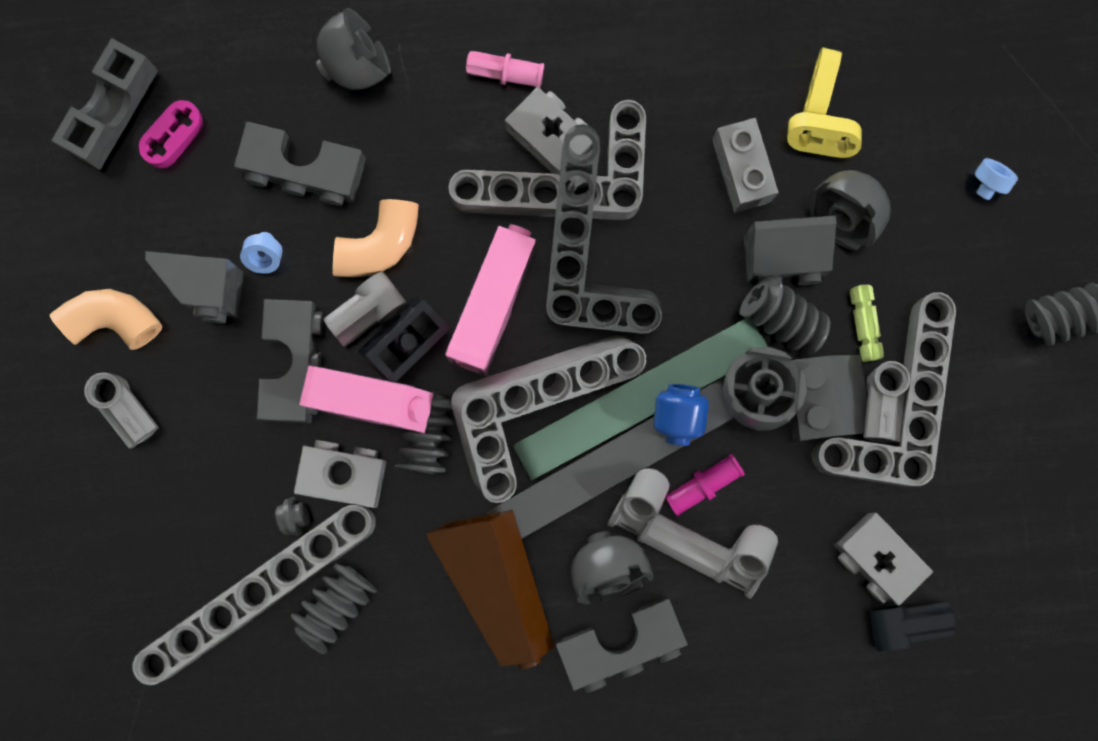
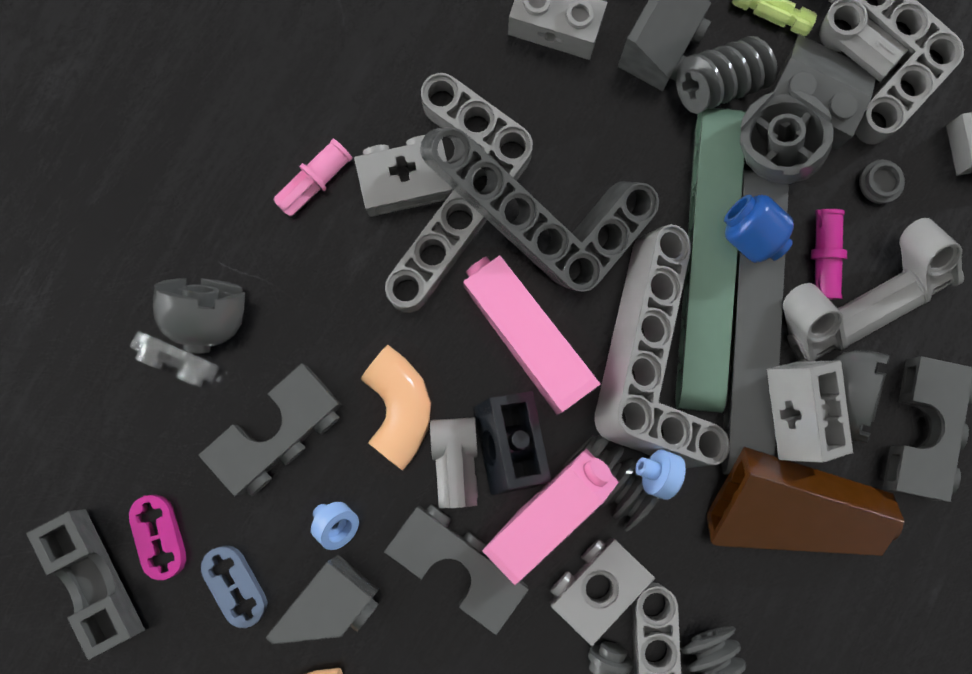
camera: 55 degrees left, 0 degrees up
none -> clear plate [130,330,220,387]
none -> sand blue beam [201,546,268,628]
none -> light blue tile [635,449,686,500]
none -> light grey brick [767,360,853,463]
none -> dark grey plate [859,160,905,204]

